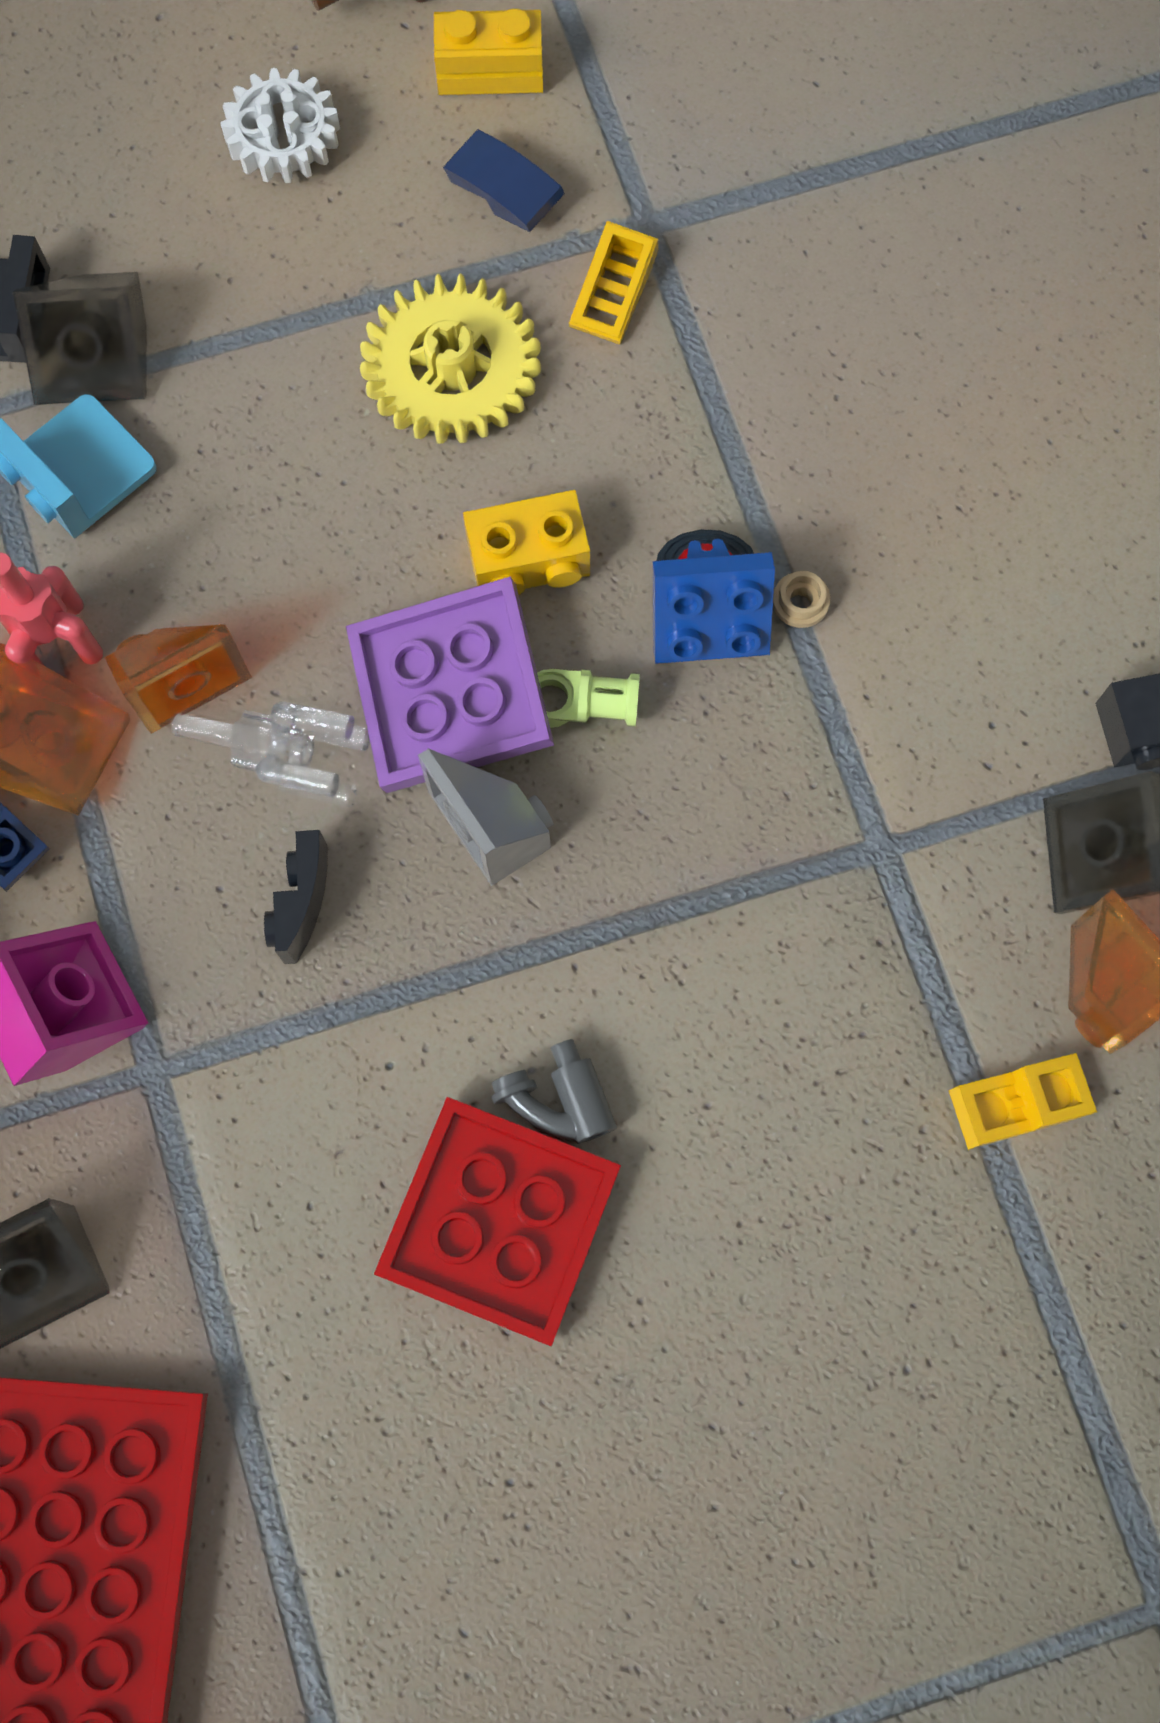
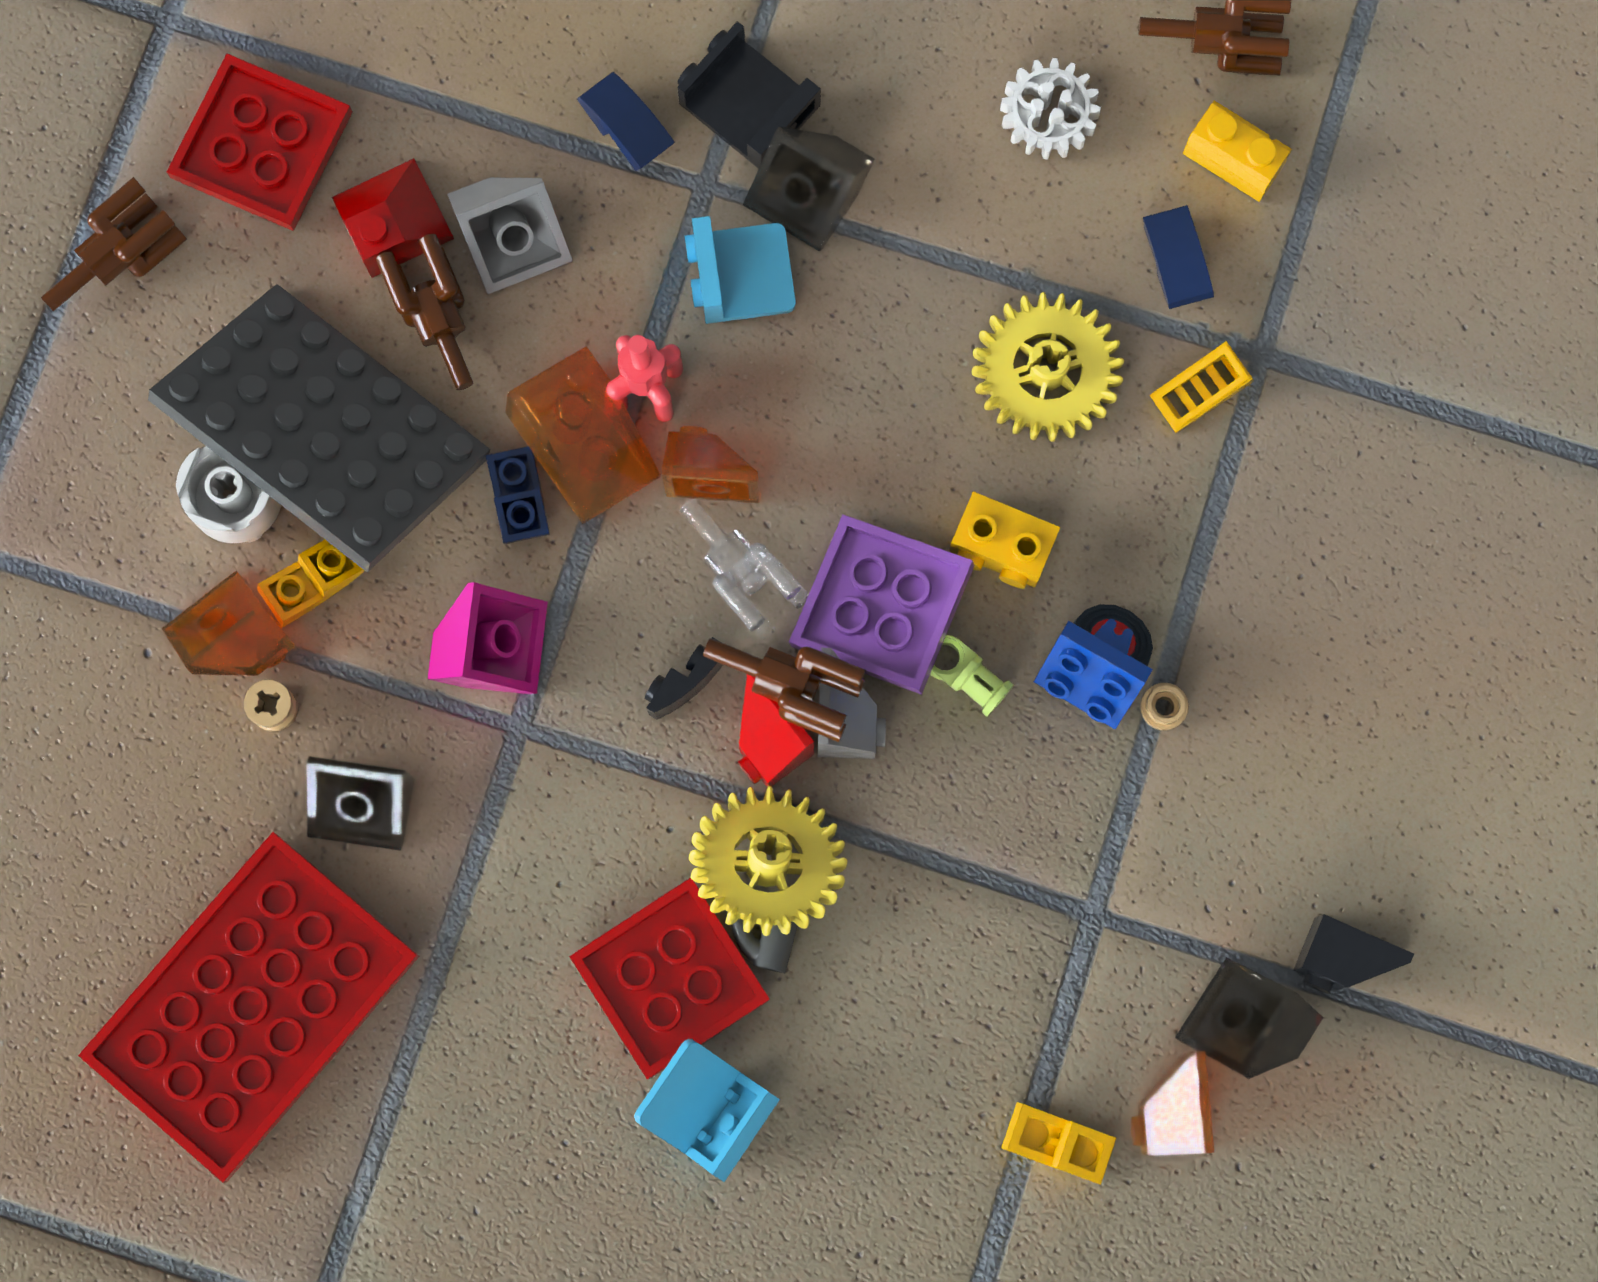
camera: 35 degrees right, 5 degrees up
none -> medium azure bracket [634,1039,780,1182]
none -> light yellow gear [689,786,848,936]
none -> reddish brown plant [703,638,866,742]
none -> slope [738,674,814,787]

